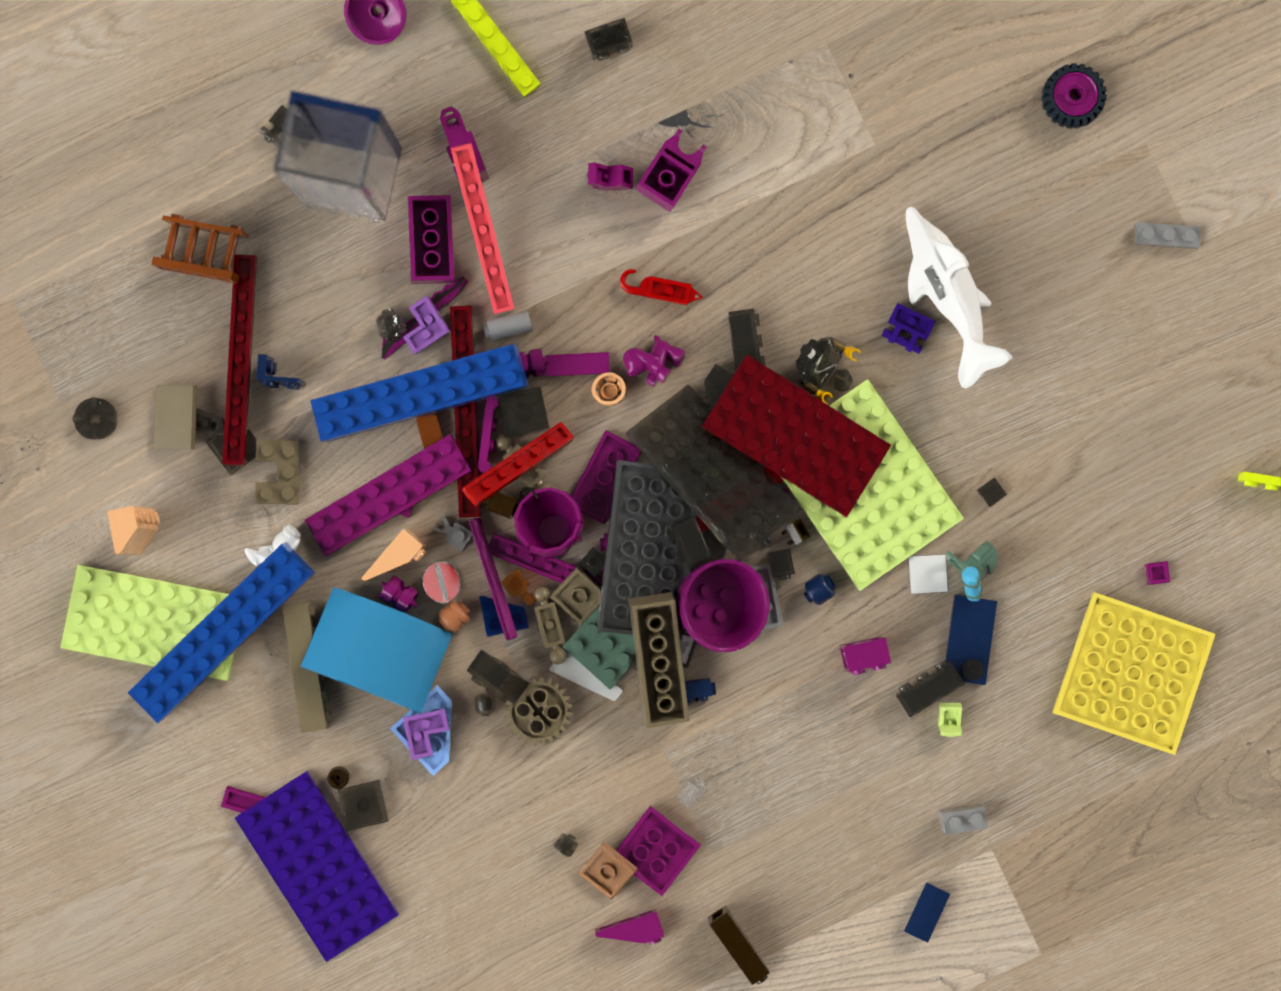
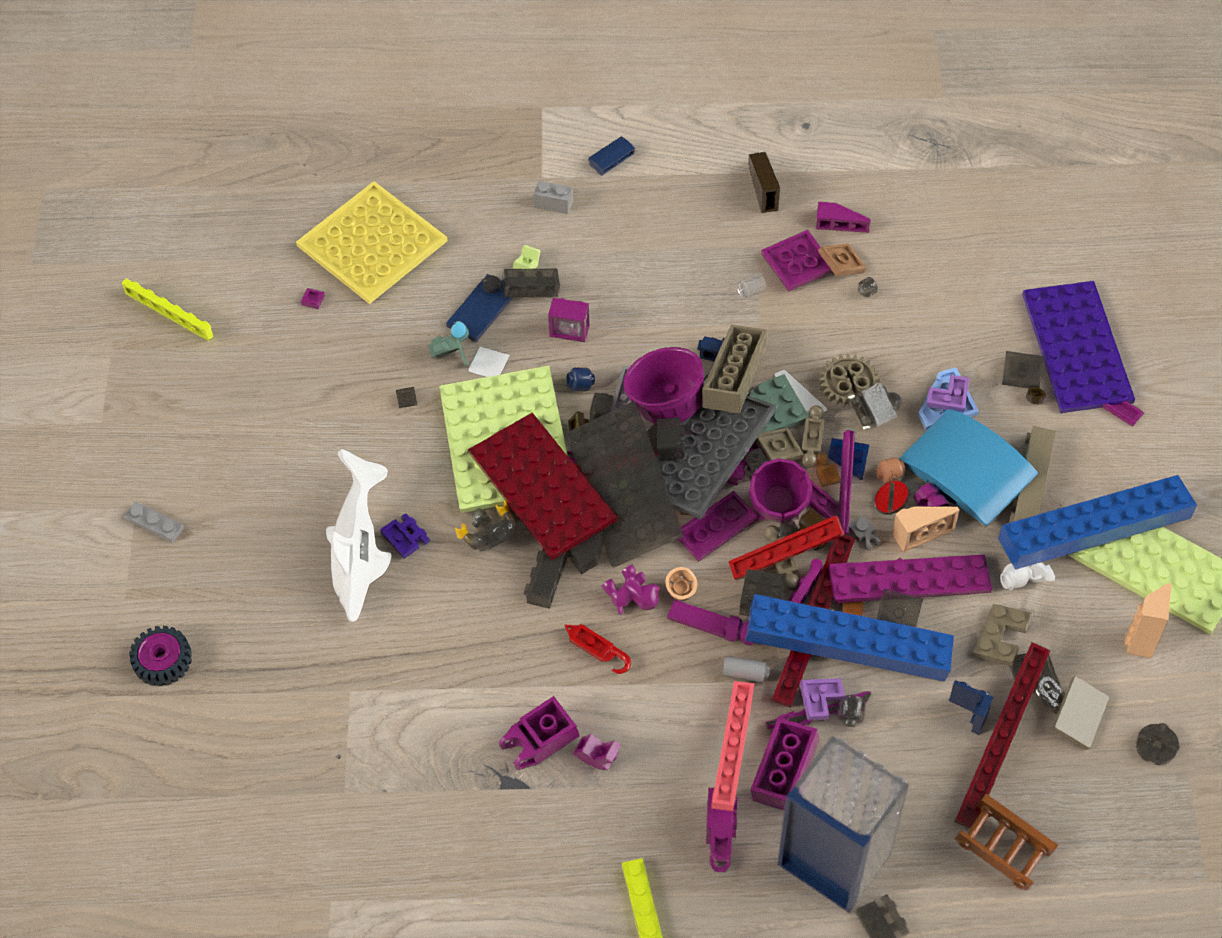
camera: 155 degrees left, 30 degrees down
clear smoke brick [584,18,633,61] -> none
none -> clear smoke plate [876,588,923,627]

